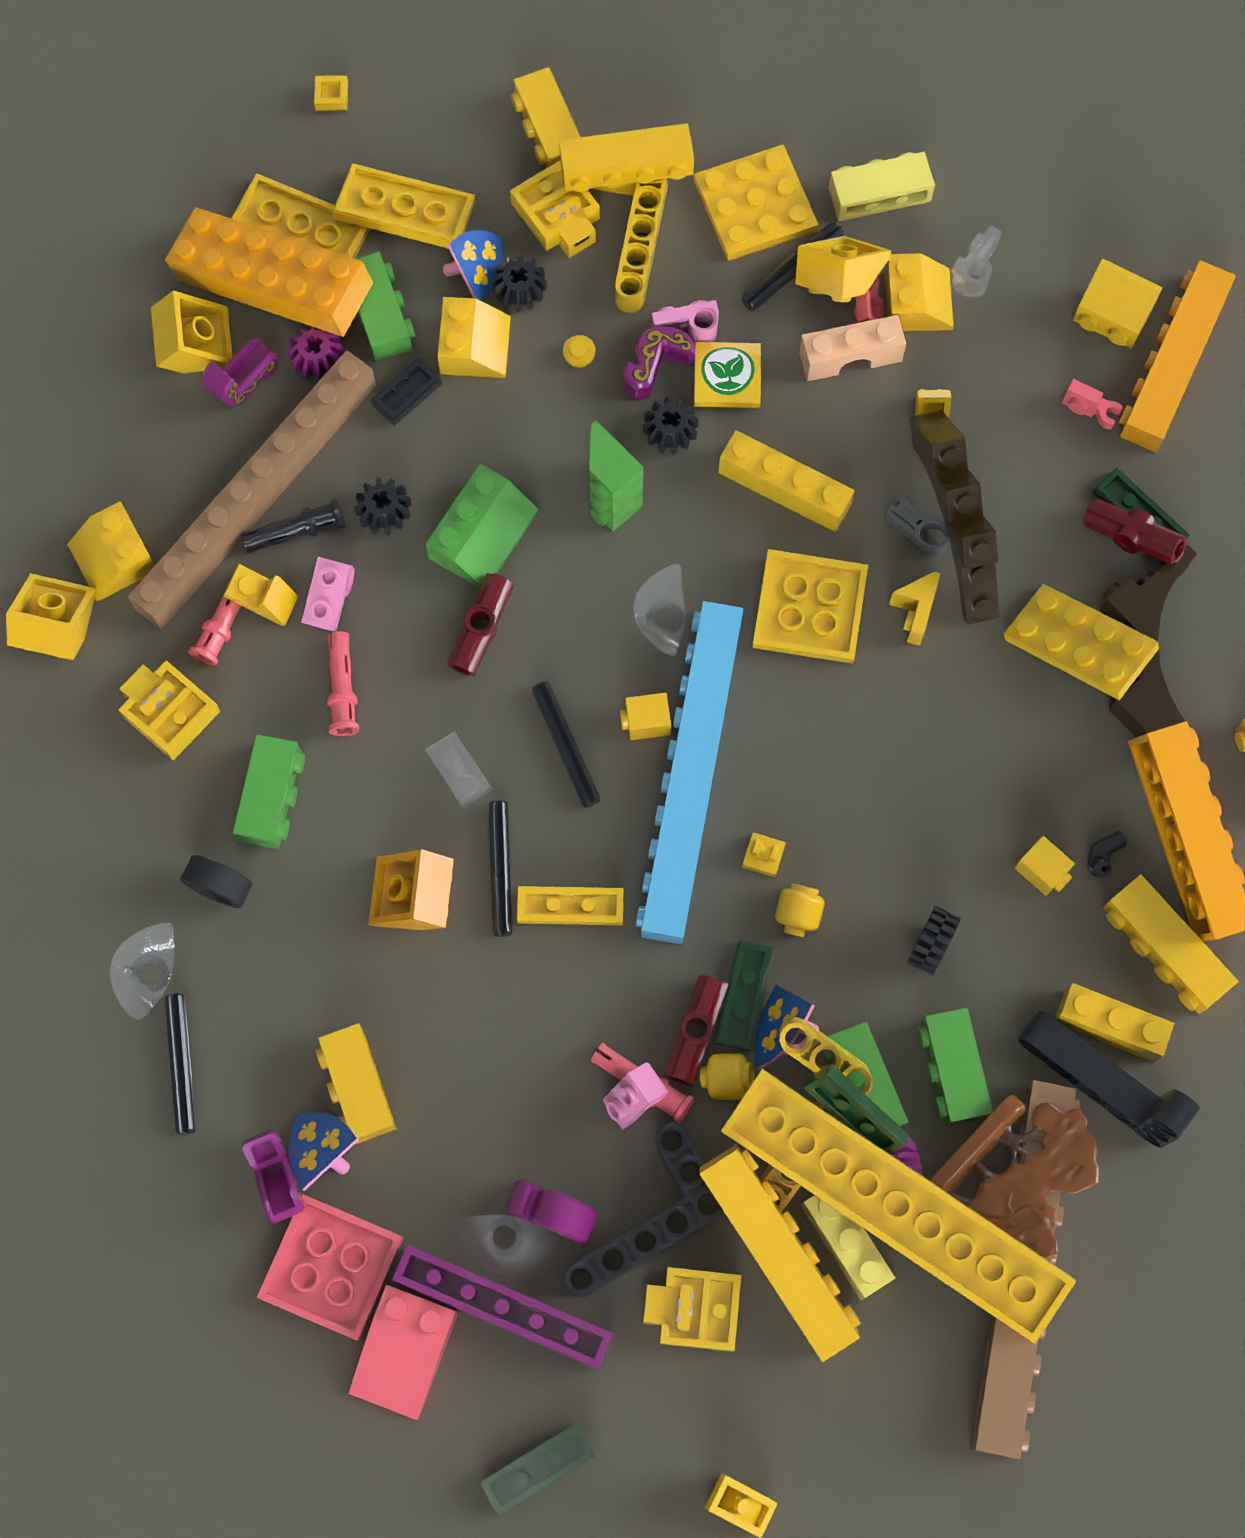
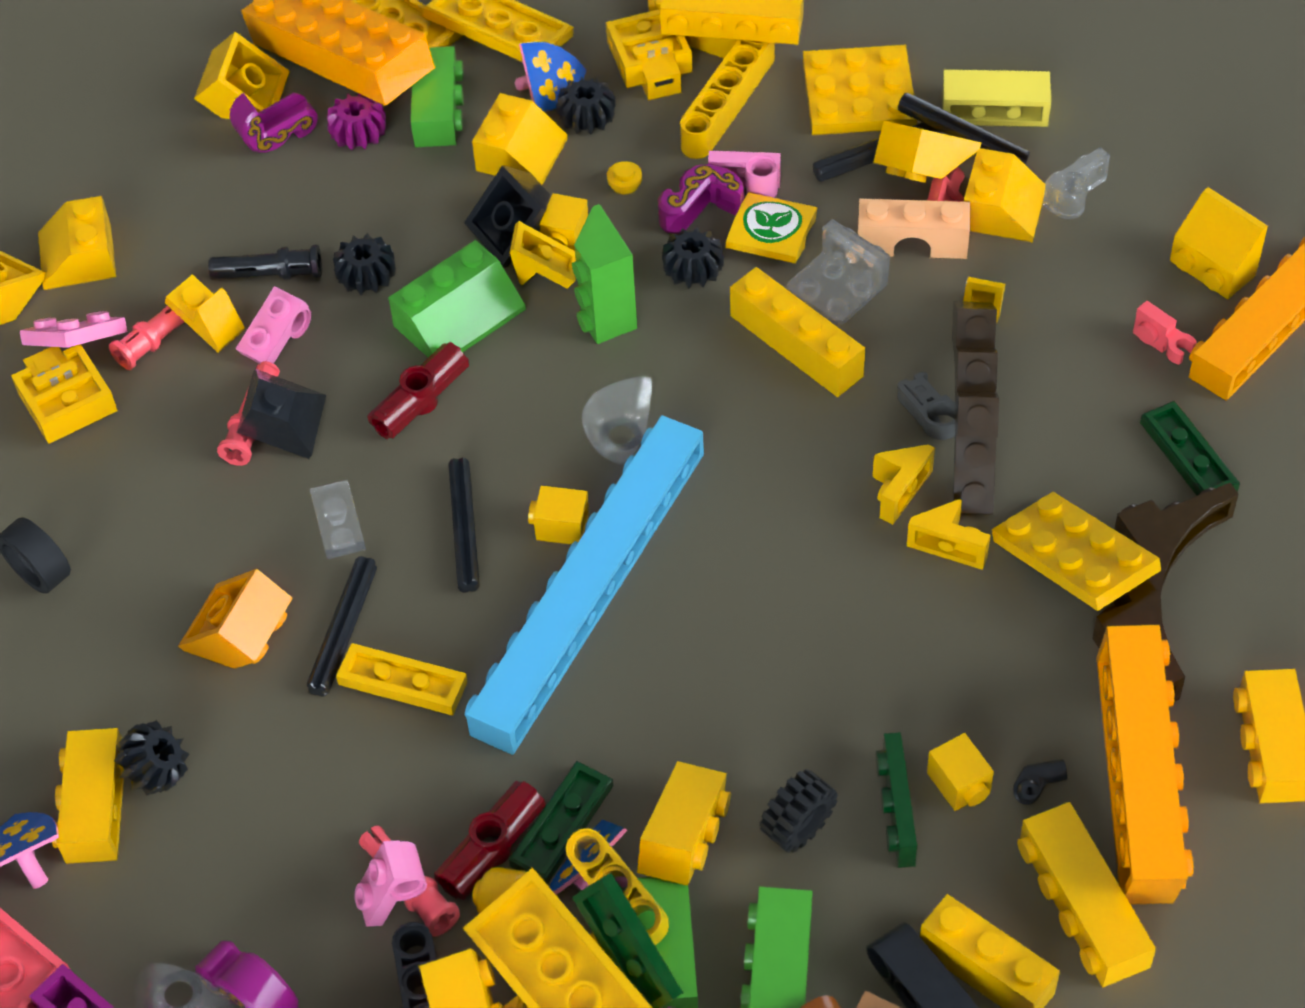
camera: 20 degrees right, 20 degrees down
medium nougat brick [128,350,376,630] -> none
bright green brick [233,734,305,850] -> none
black plate [371,358,442,426] -> none
yellow tile [742,832,786,878] -> none
yellow plate [752,549,868,664] -> none
yellow head [775,883,825,937] -> none
dark red piece [1083,499,1187,565] -> none
none -> bright pink plate [20,311,127,348]
none -> black gear [114,720,190,795]
none -> black slope [237,369,326,459]
none -> black slope [464,165,550,267]
none -> yellow slope [510,221,576,288]
none -> yellow brick [539,193,588,251]
none -> yellow brick [637,761,731,886]
none -> clear bracket [787,219,890,325]
none -> dark green plate [876,732,917,868]
none -> black axle [897,93,1030,164]
none -> yellow slope [907,499,991,570]

